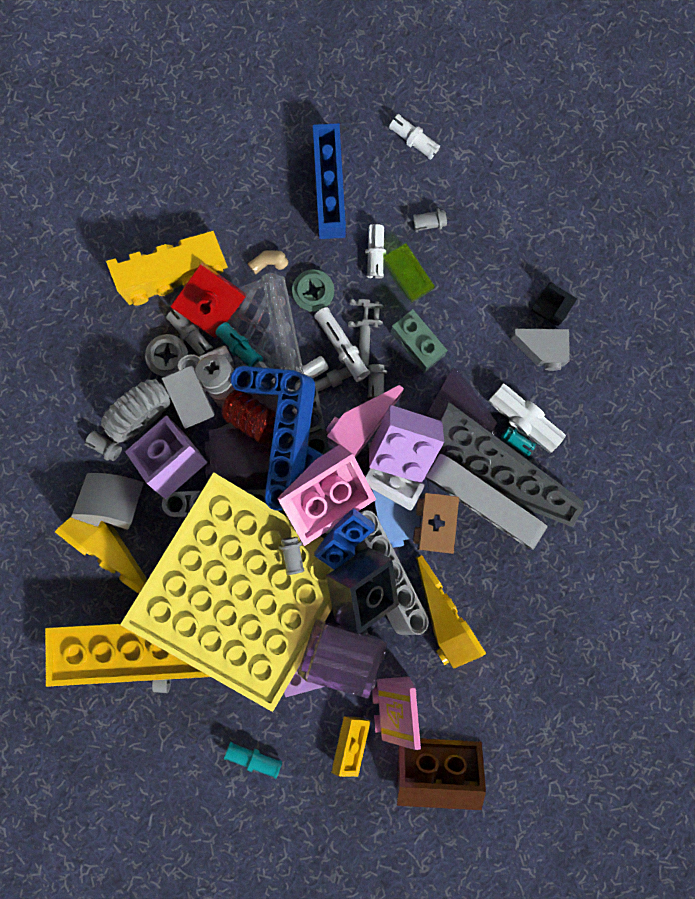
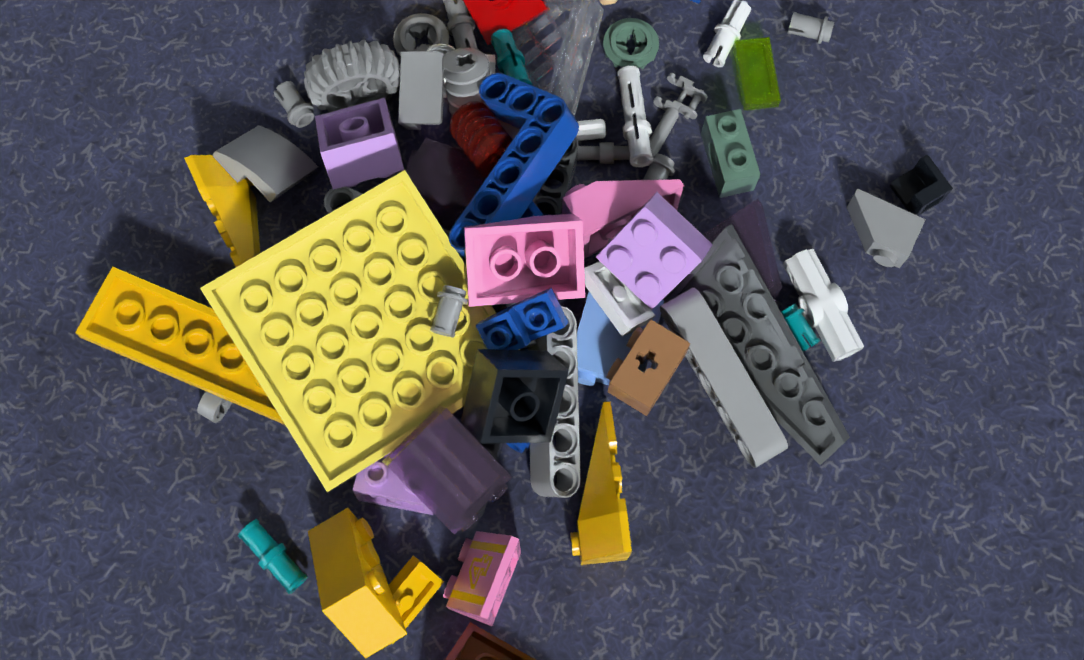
camera: 30 degrees right, 10 degrees down
none -> yellow wedge [308,508,408,659]

